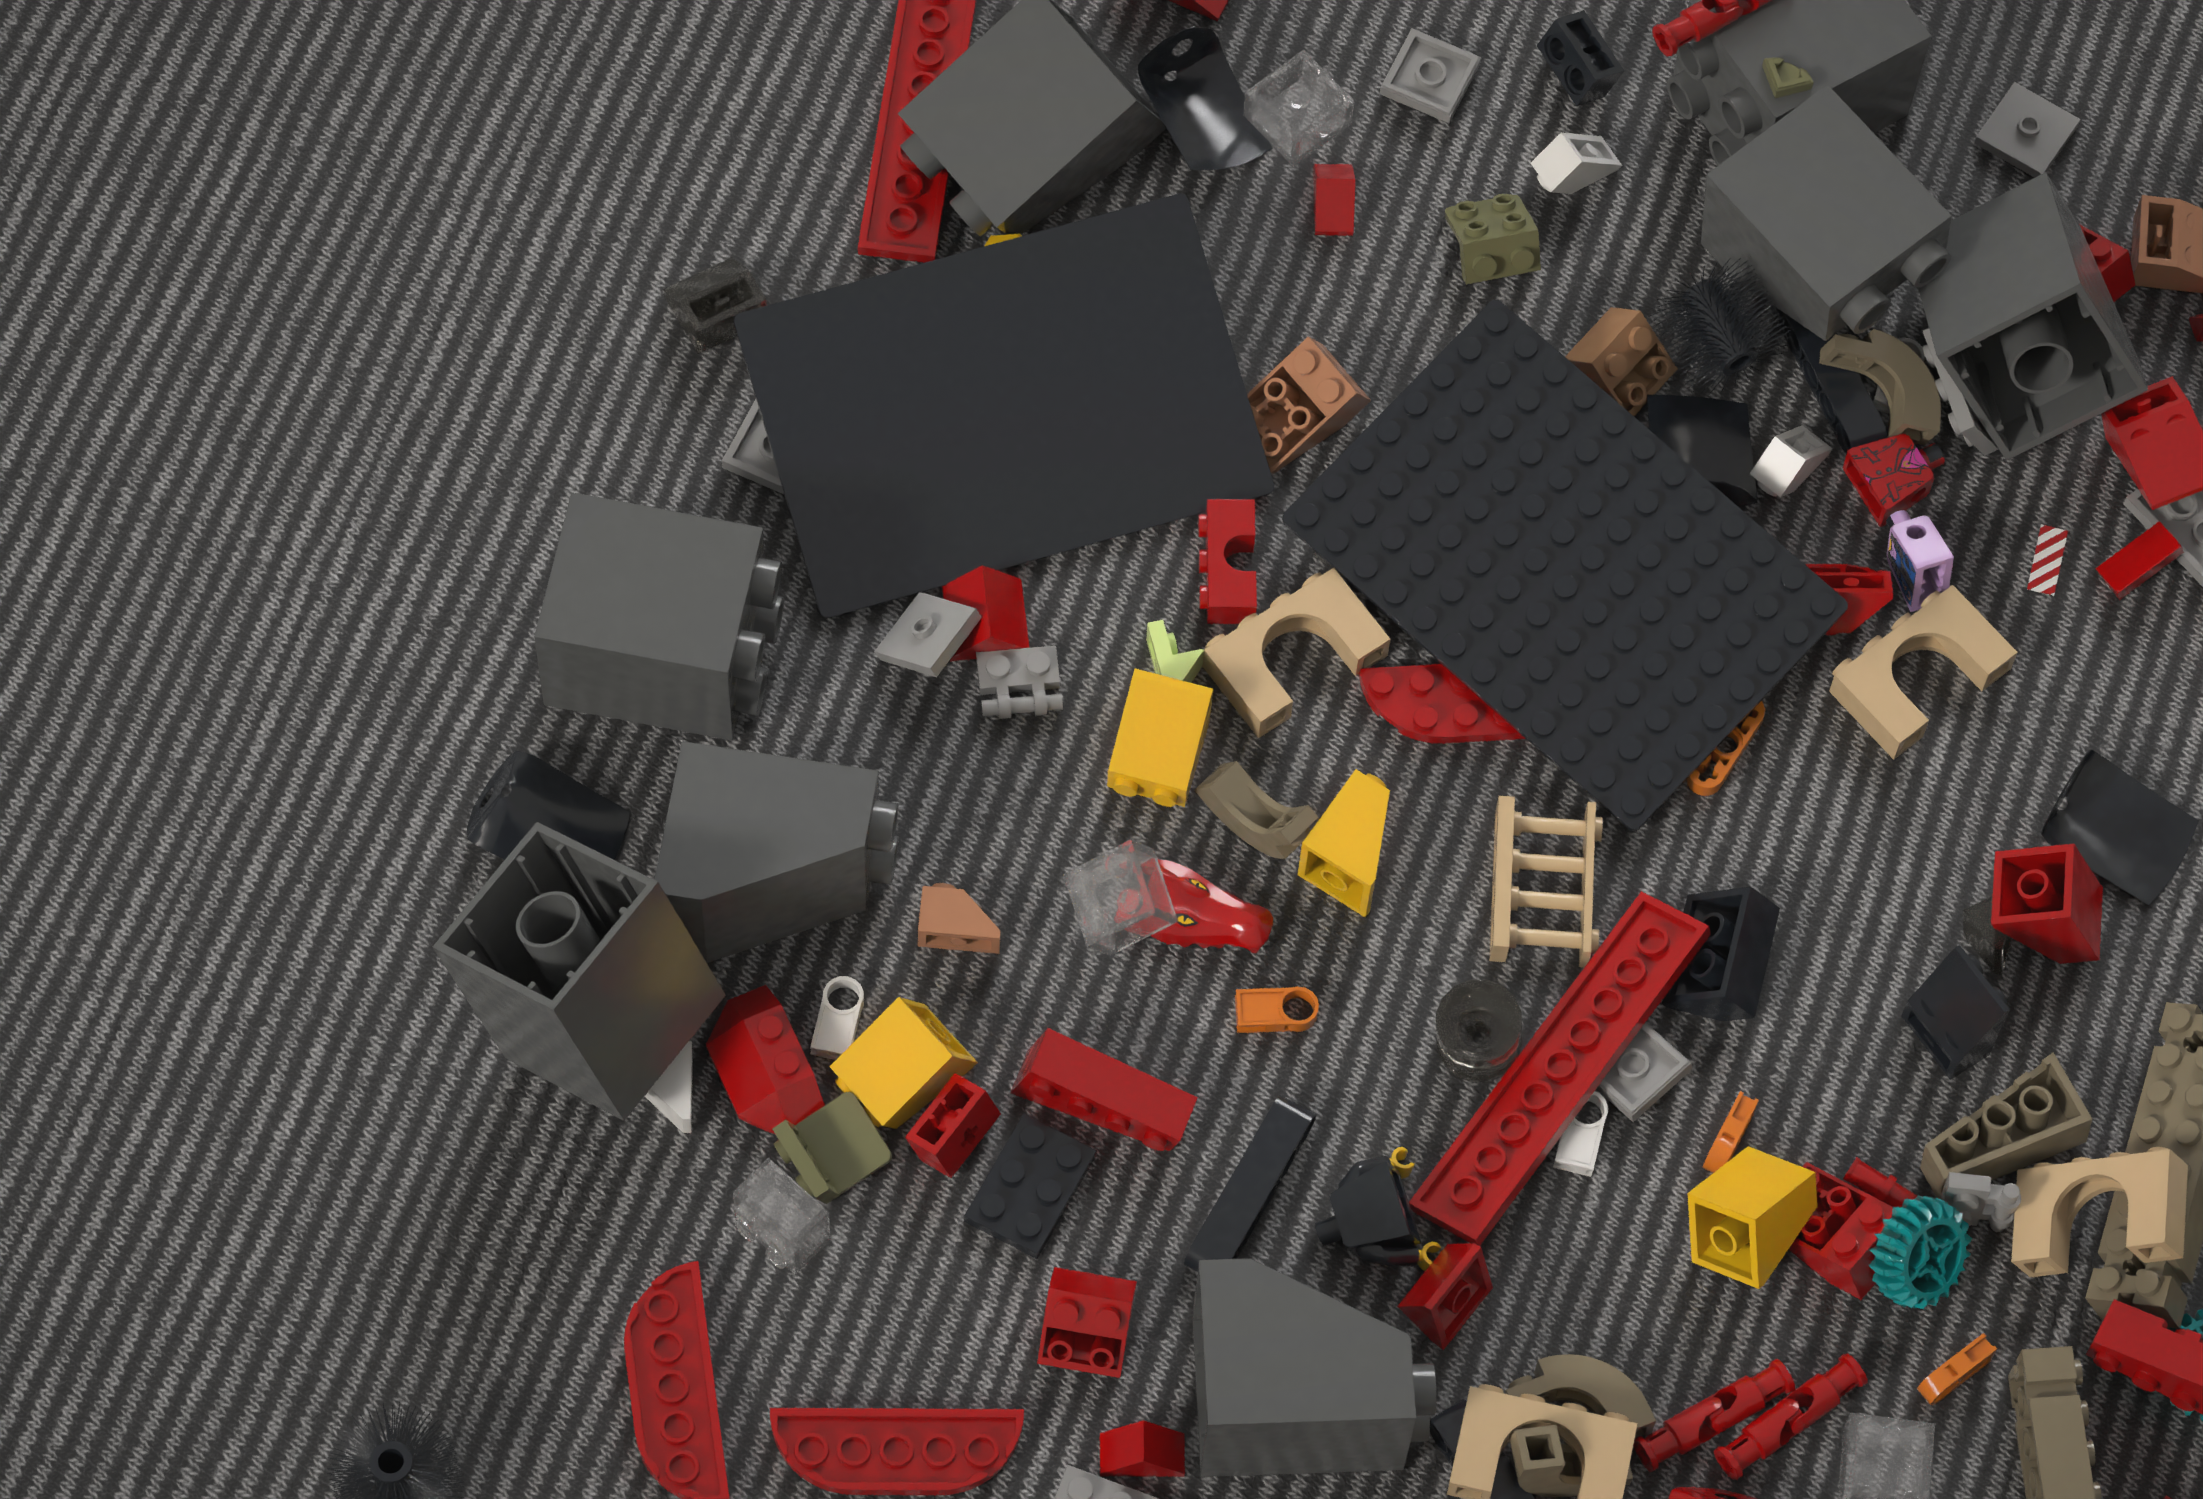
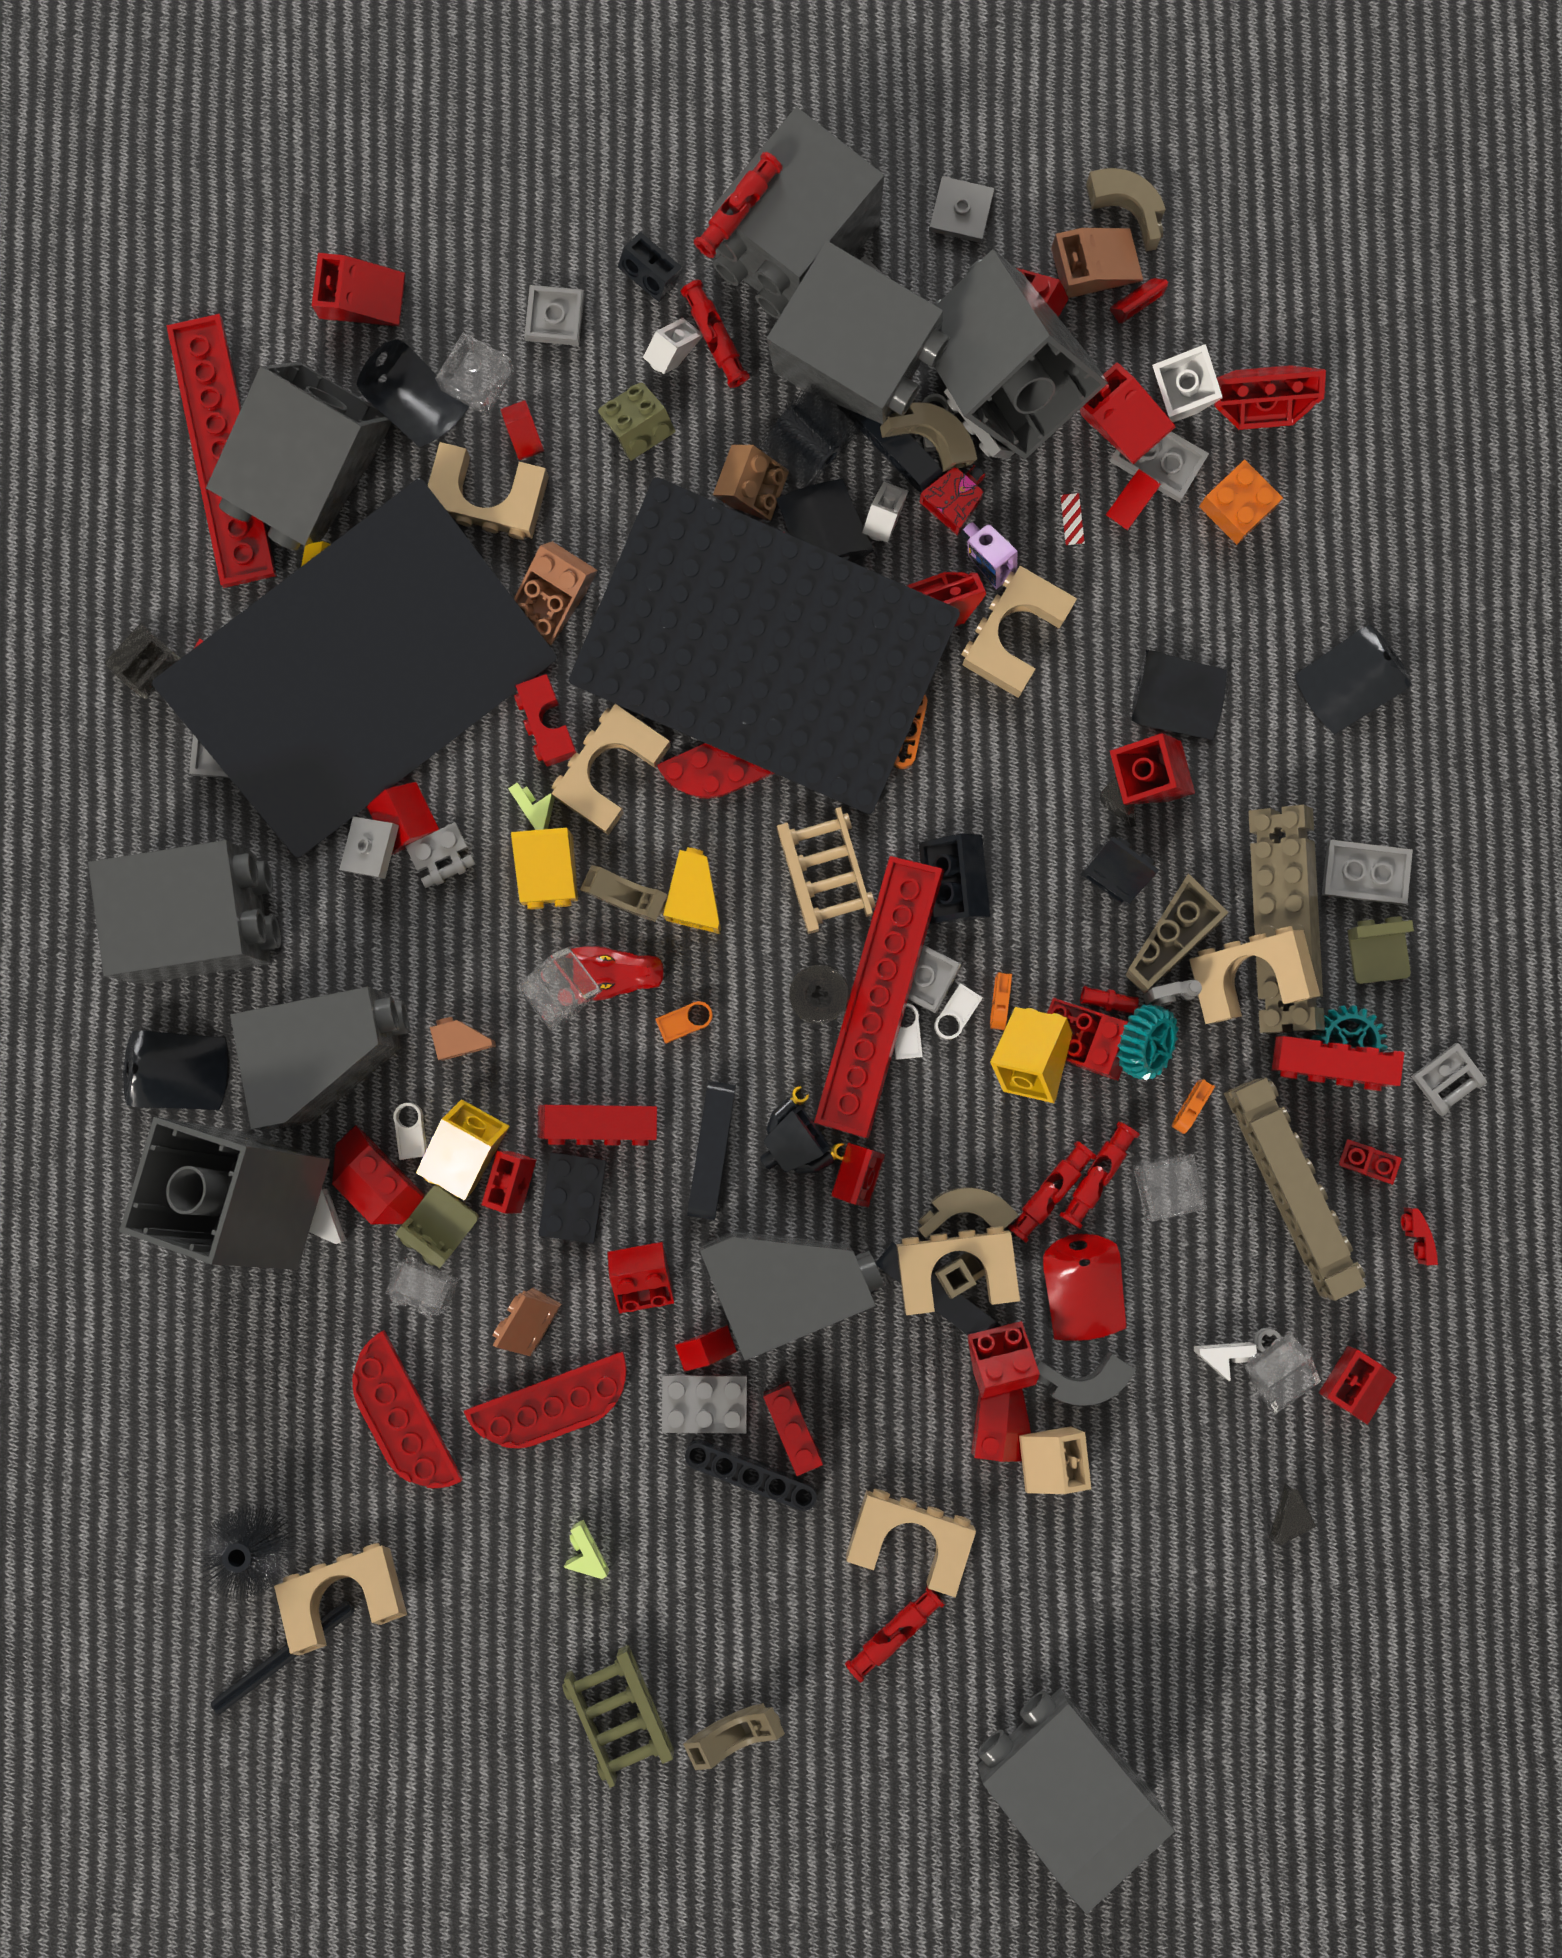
camera: 15 degrees left, 20 degrees up
olive tile [1762,57,1814,98] -> none
none -> tan arch [428,442,549,540]
none -> nougat slope [492,1288,562,1356]
none -> red piece [680,280,750,388]
none -> white piece [934,983,982,1040]

